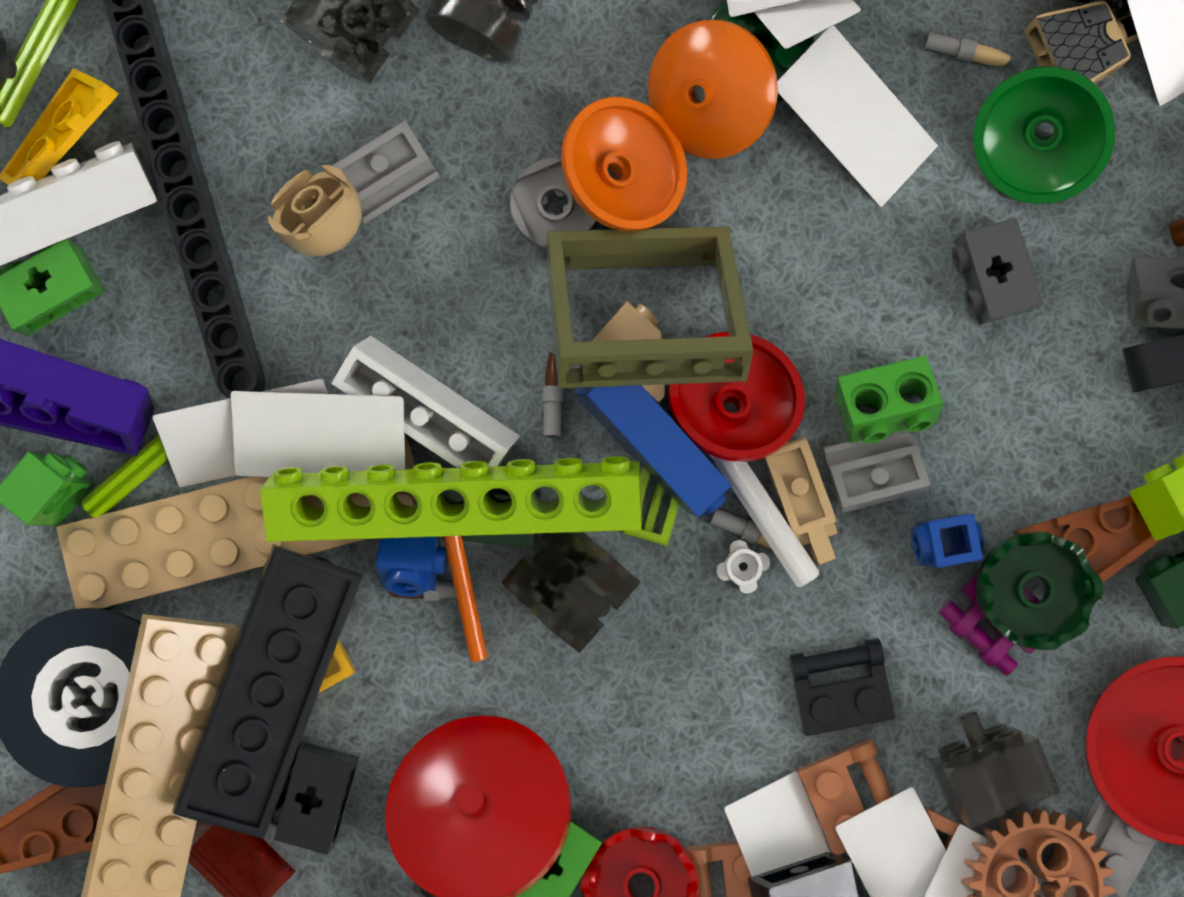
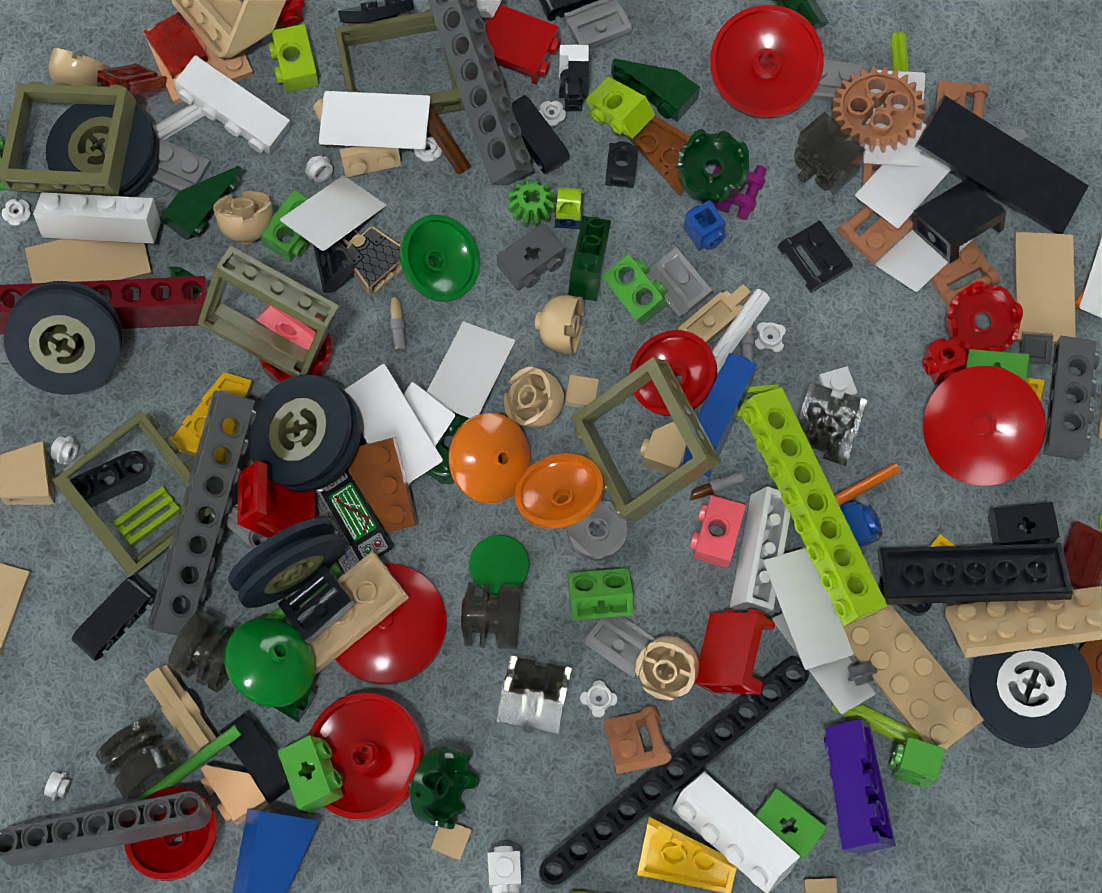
camera: 115 degrees left, 15 degrees down
none -> green tile [469,535,529,596]
none -> tan cylinder [504,367,564,428]
none -> bright green gear [508,178,556,227]
none -> tan cylinder [535,295,585,355]
none -> lime leg [554,187,582,229]
none -> tan tile [565,375,599,408]
none -> dark green slope [568,216,611,301]
none -> bright green brick [568,568,633,621]
none -> white plate [580,680,617,718]
none -> nougat plate [603,706,671,774]
none -> black brick [605,141,638,188]
none -> coral brick [690,495,746,569]
none -> red panel [695,609,775,695]
none -> white plate [819,366,857,404]
none -> dark grey plate [848,662,877,686]
none -> red brick [922,338,968,385]

